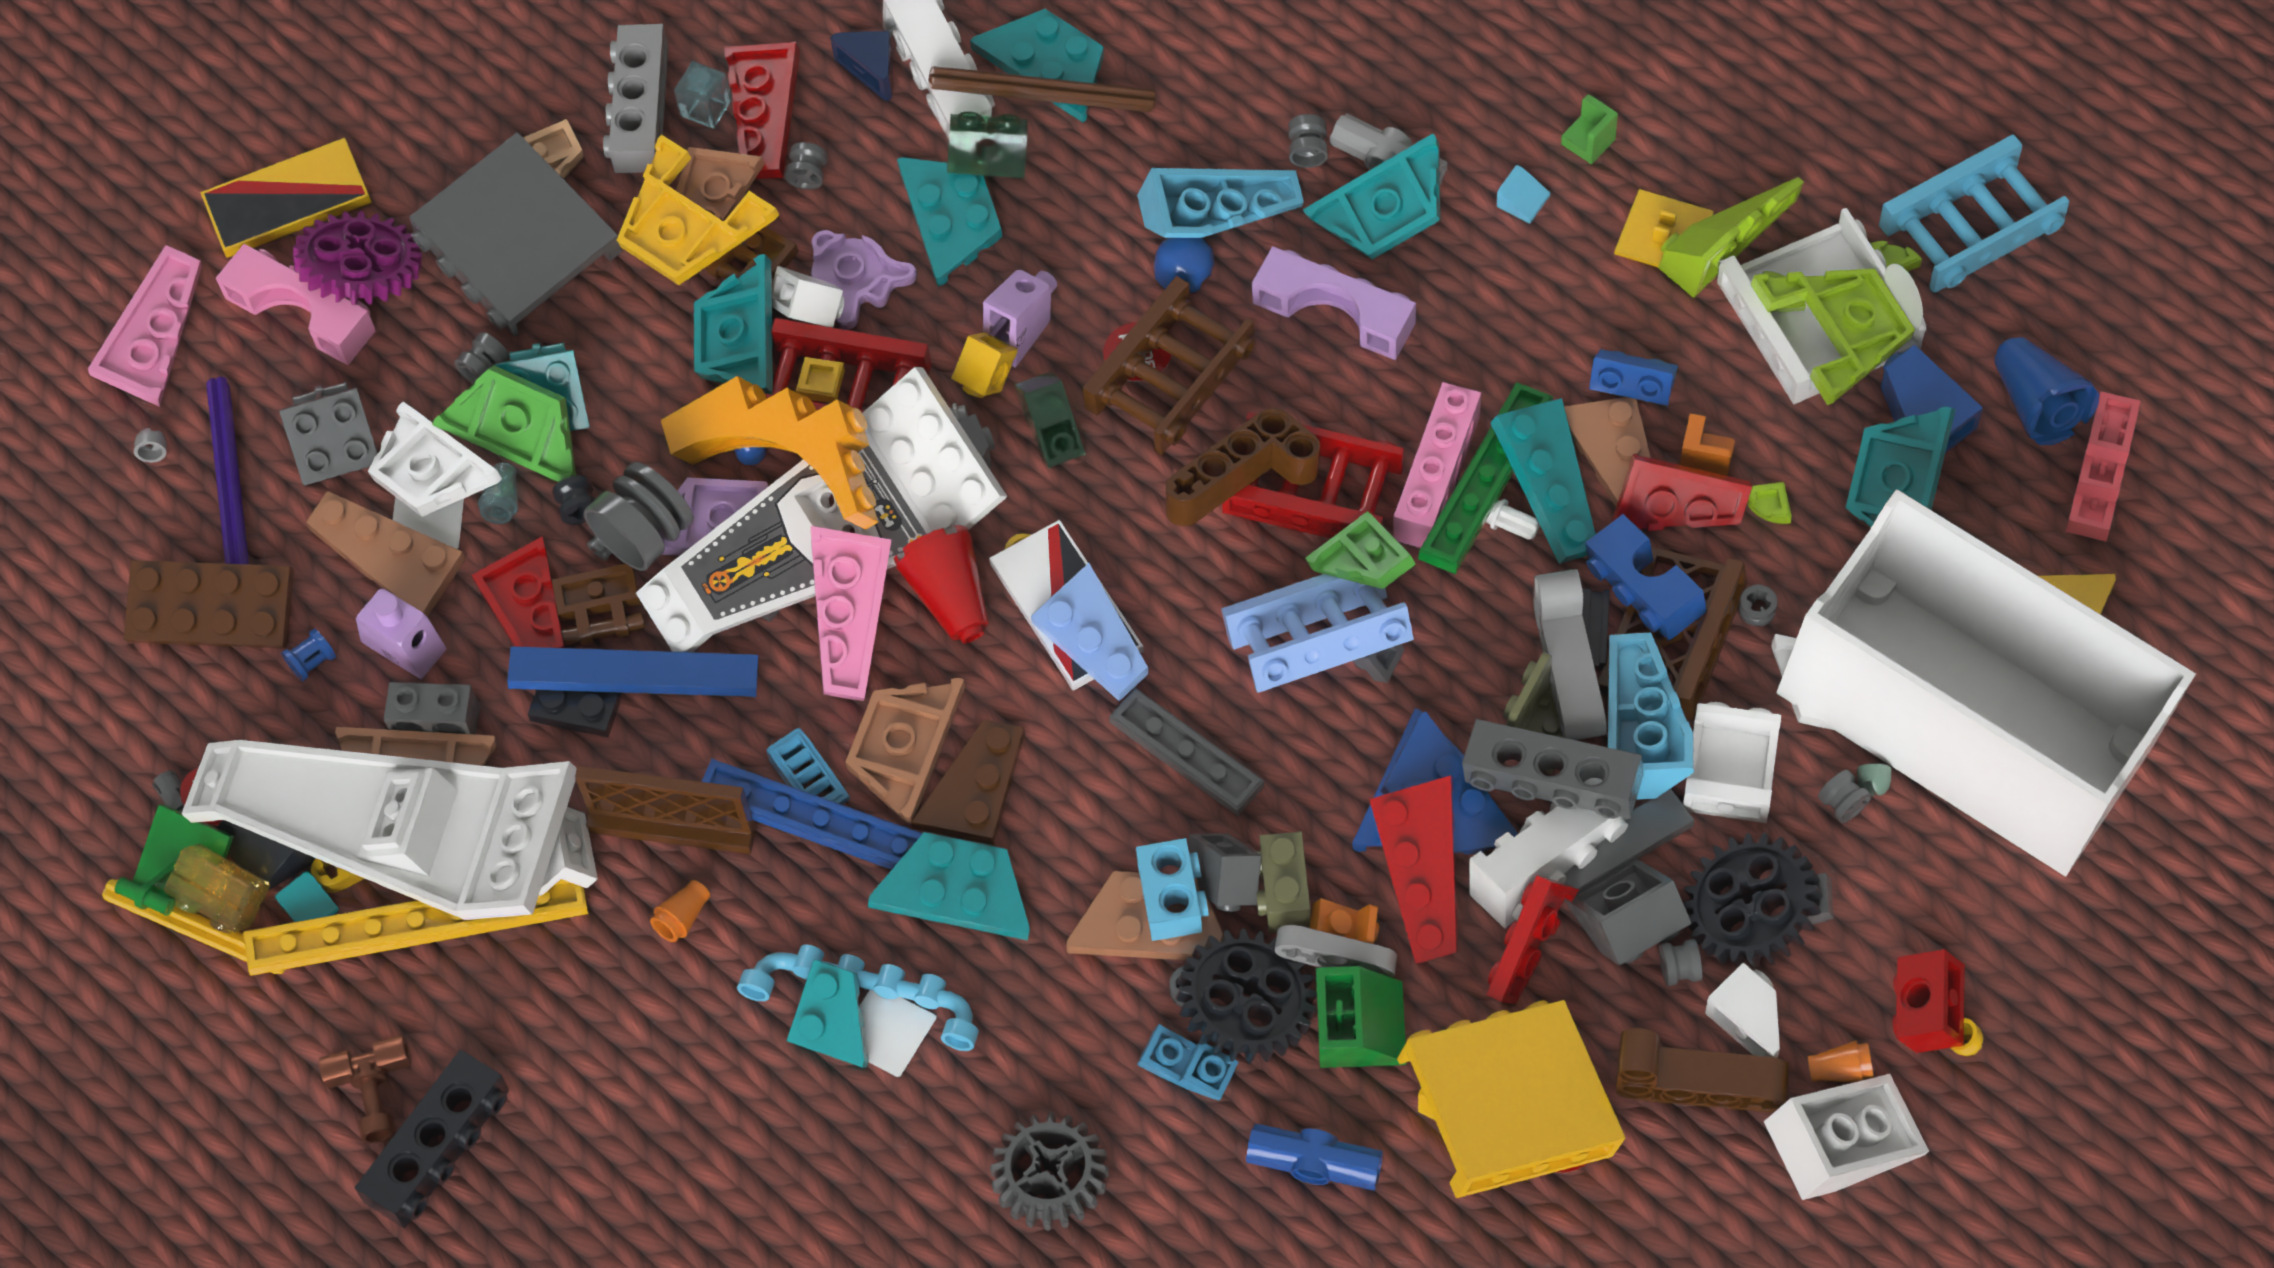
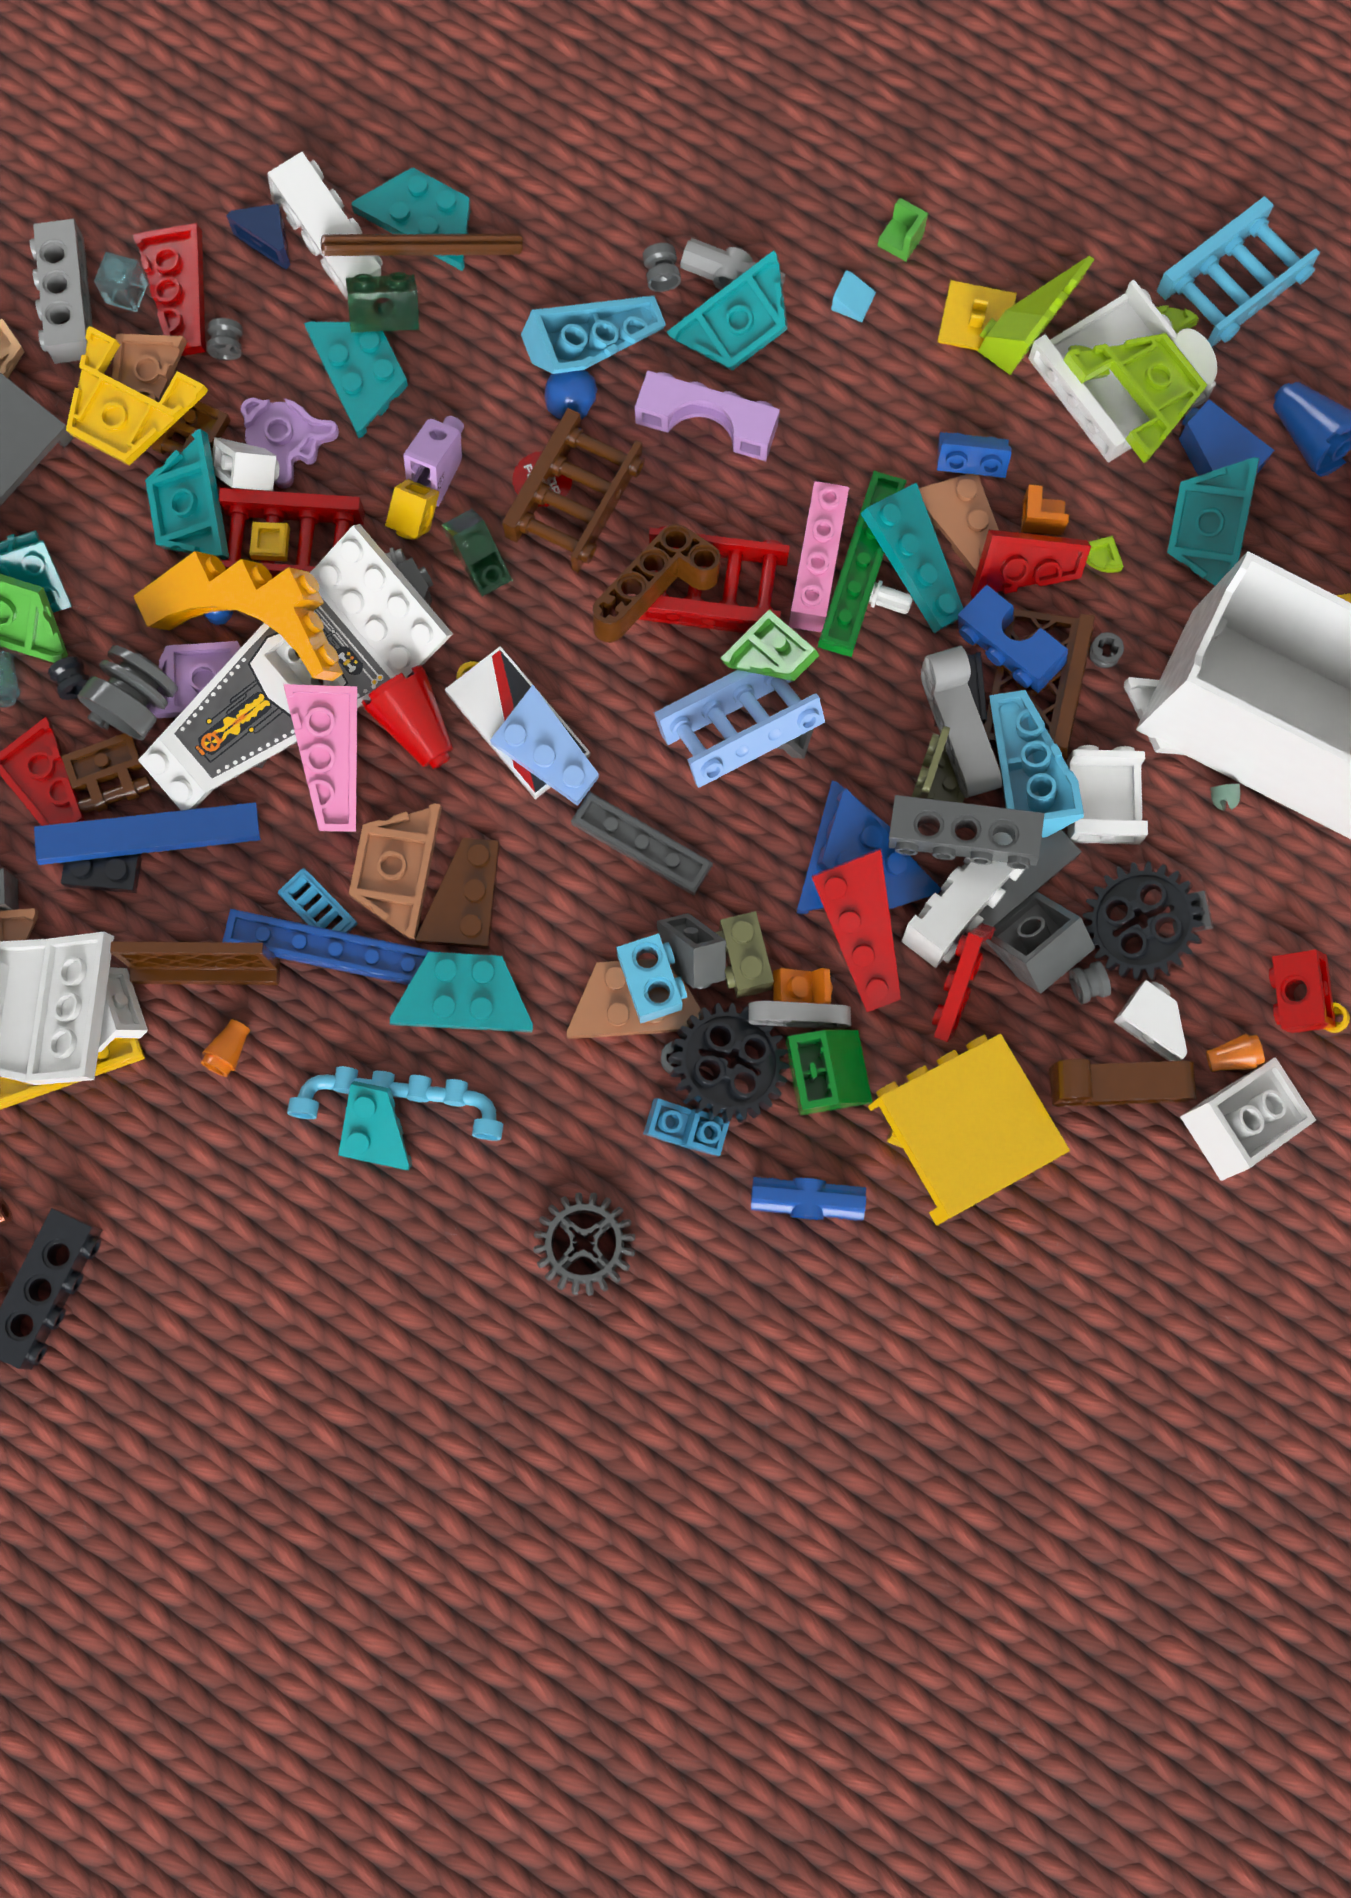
camera: 15 degrees left, 15 degrees up
white sticker [859,990,937,1077] -> none
dark grey wheel [1817,770,1872,823] -> none

